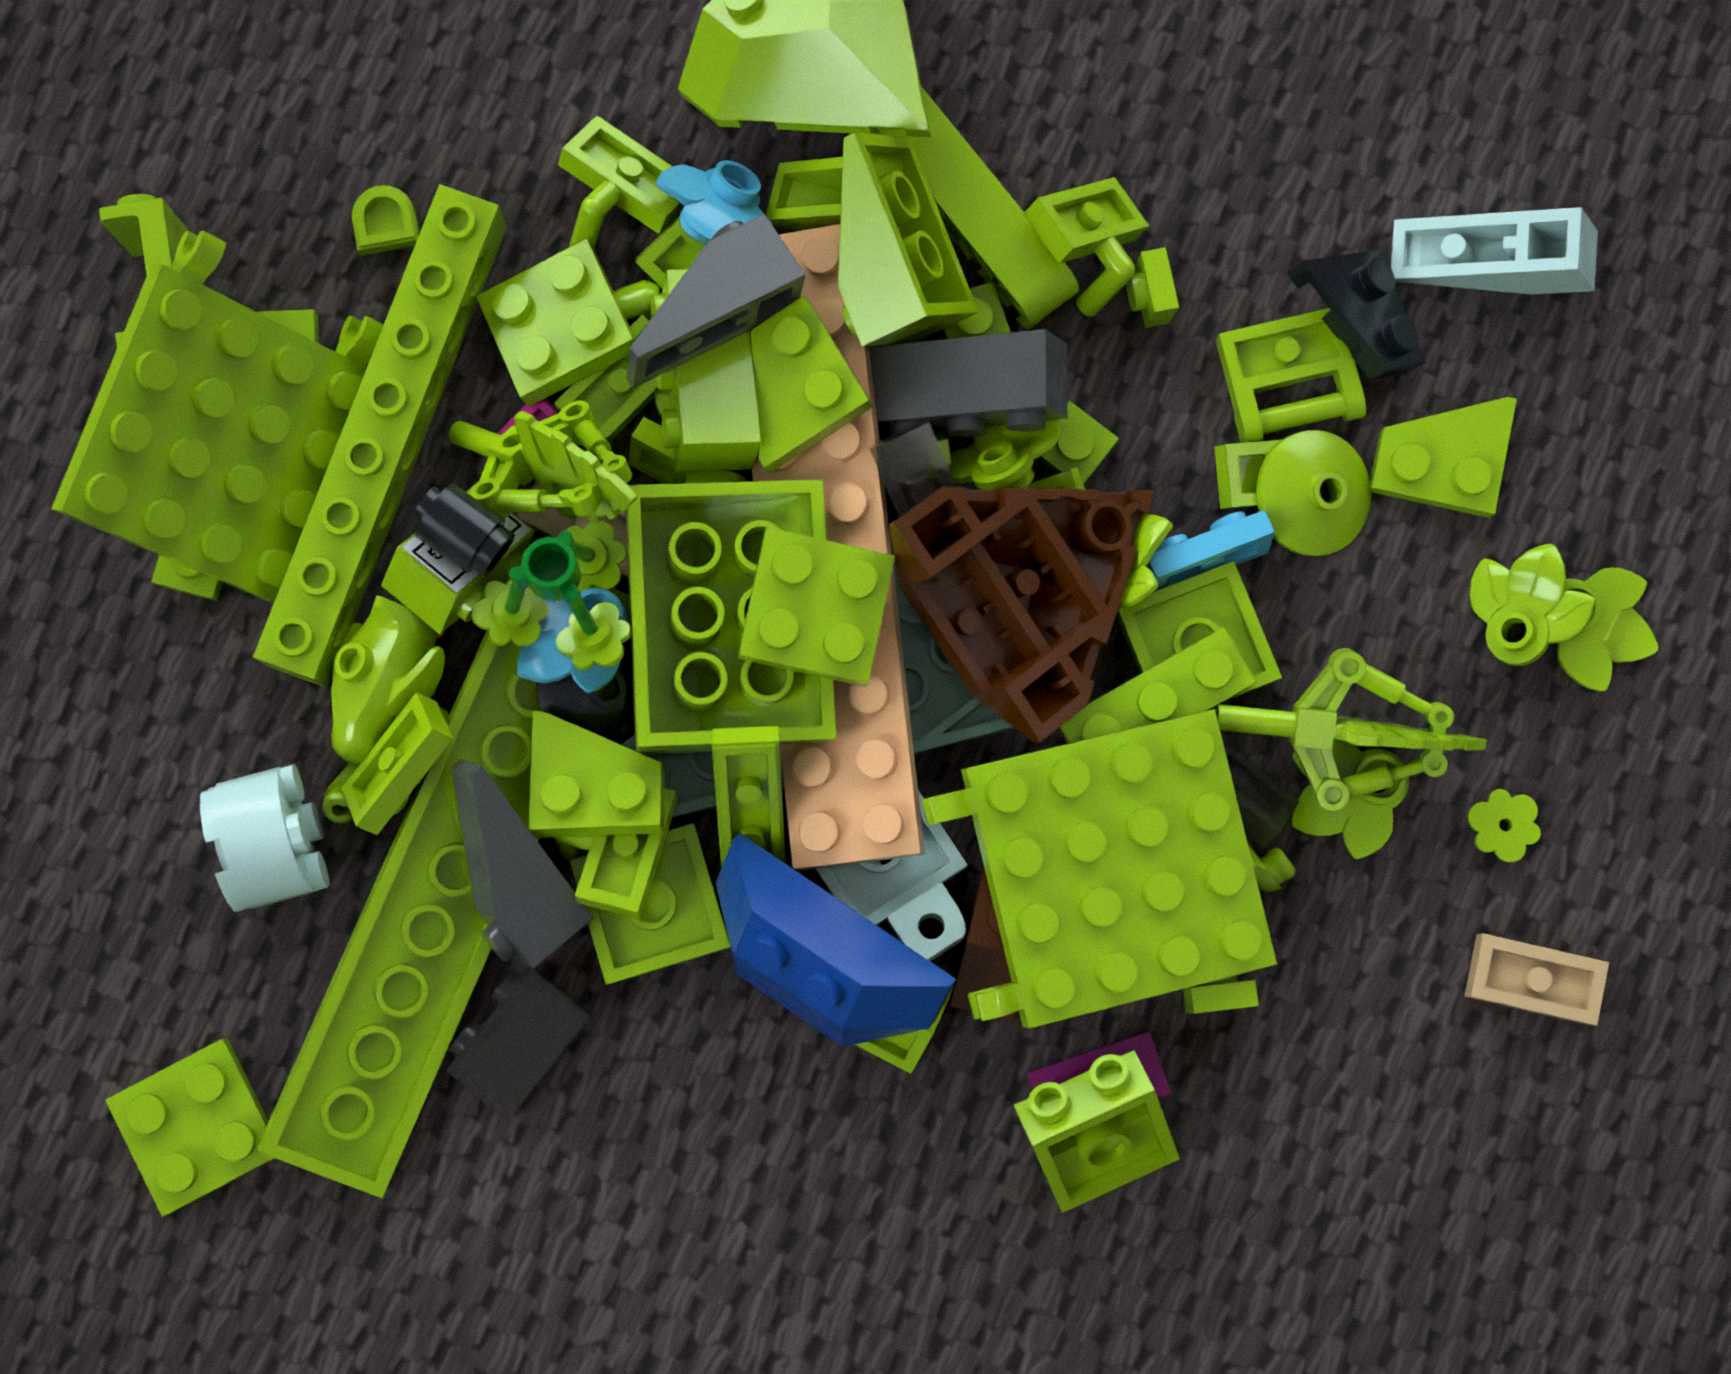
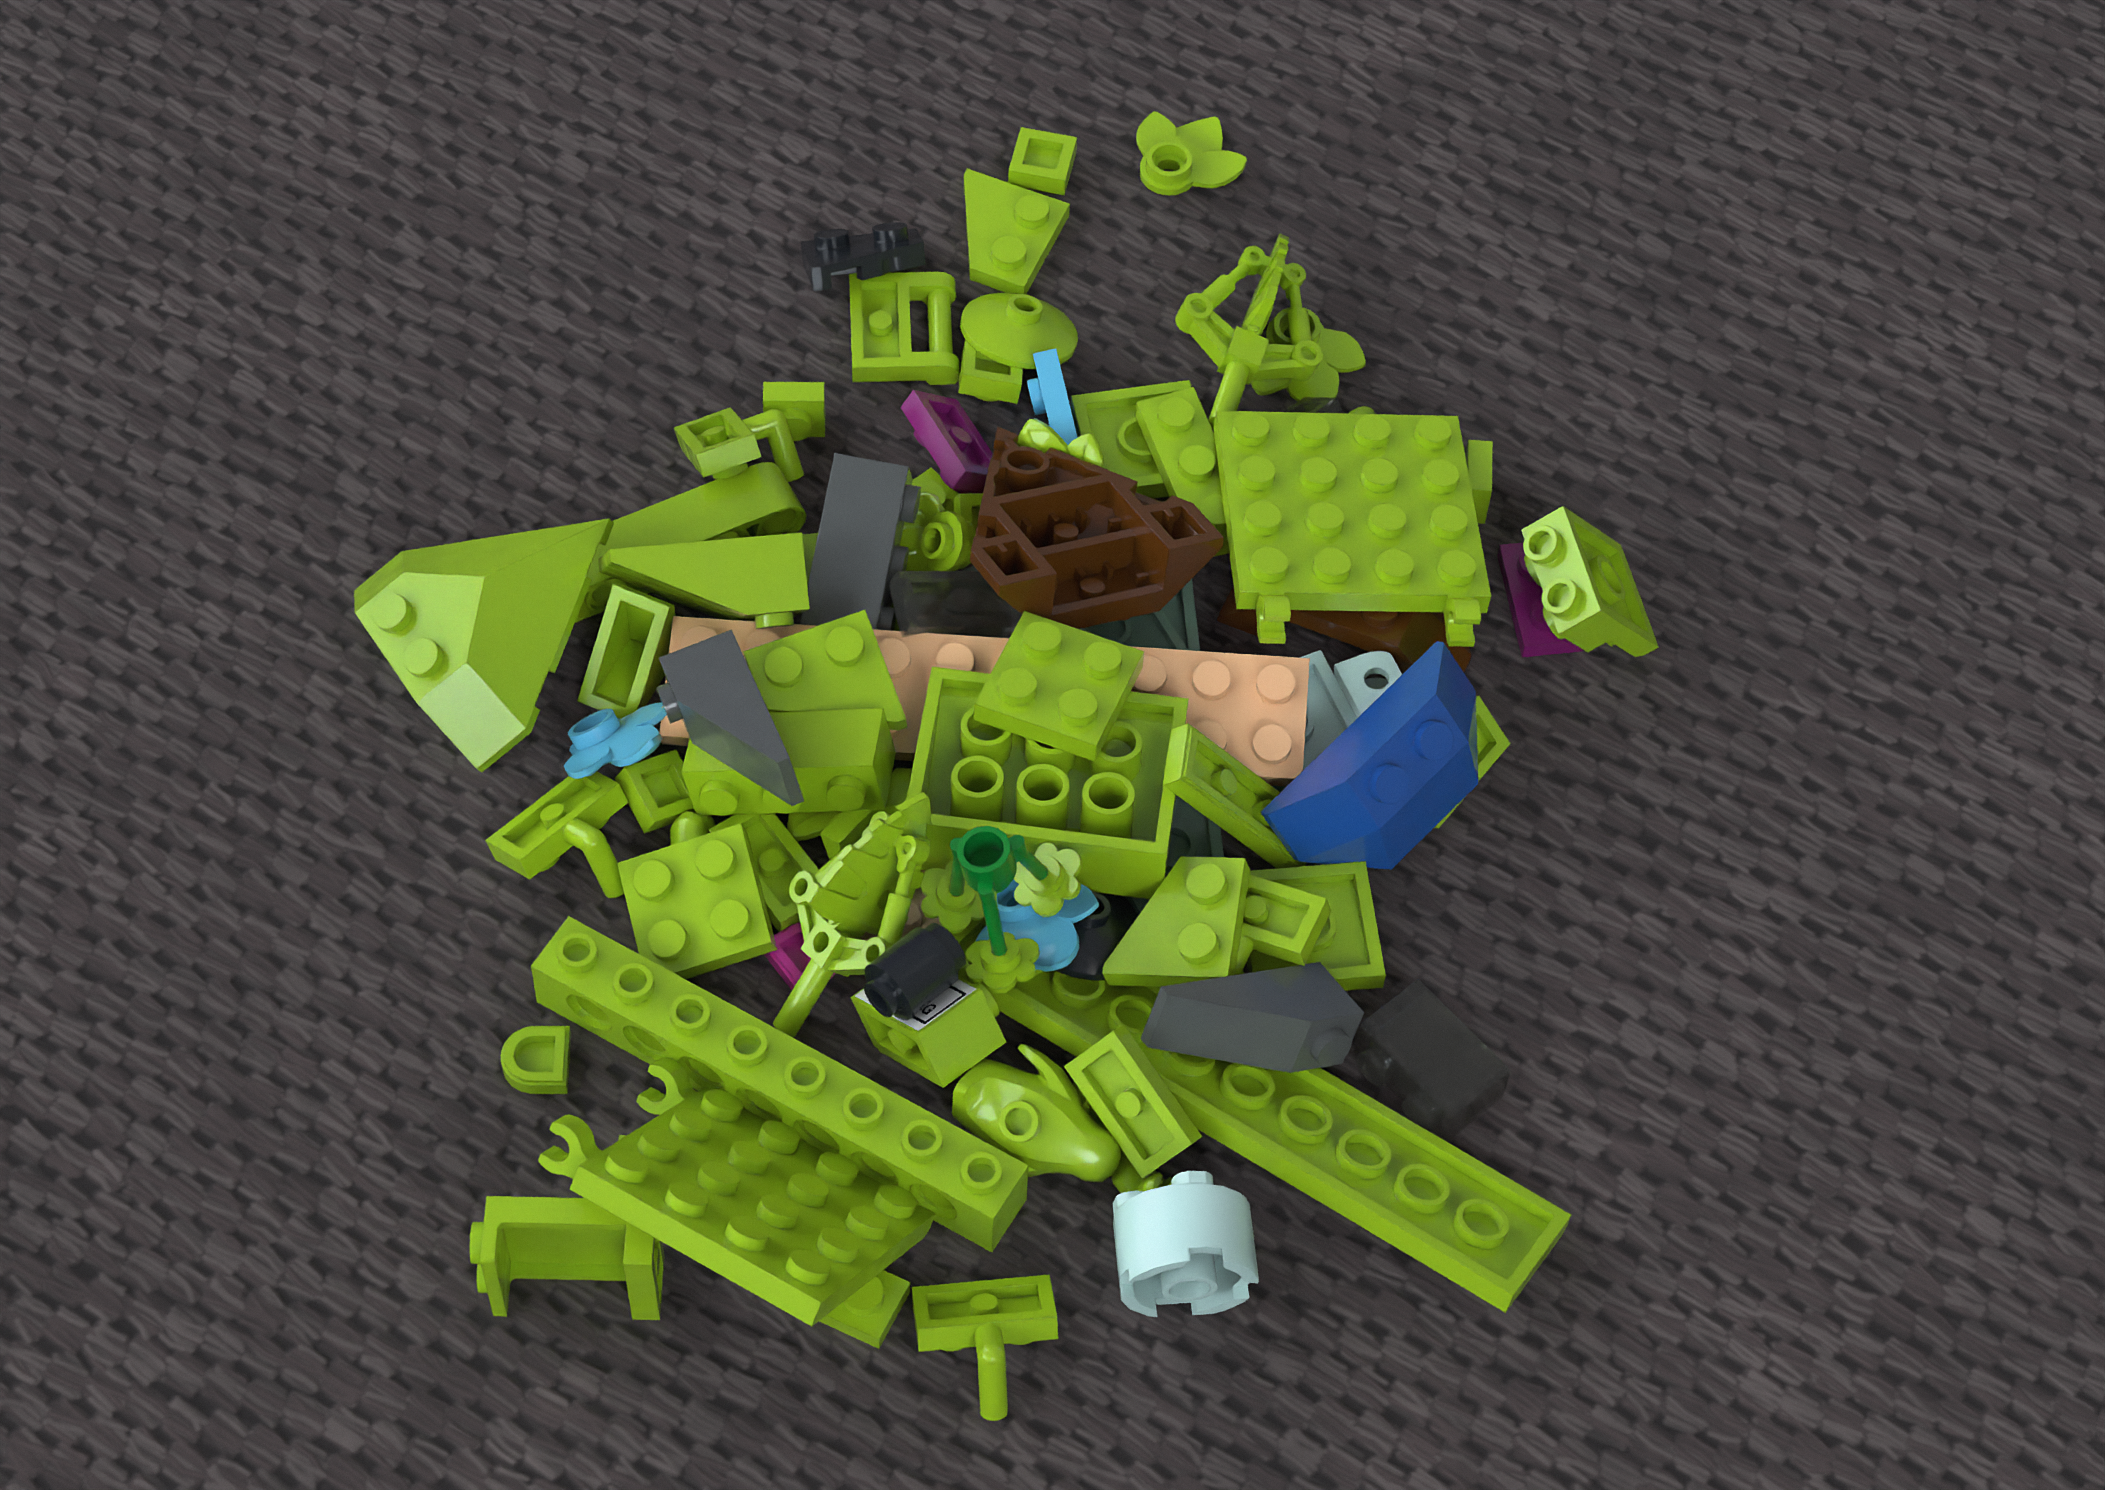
camera: 75 degrees left, 25 degrees down
lime plate [105,1038,275,1217] -> none
light aqua slope [1391,207,1598,294] -> none
tan plate [1464,933,1609,1026] -> none
lime plant [1467,789,1541,863] -> none
lime plate [1470,544,1596,666] -> none
none -> magenta plate [900,390,993,494]
none -> lime plate [912,1274,1058,1421]
none -> lime plate [1008,127,1077,196]

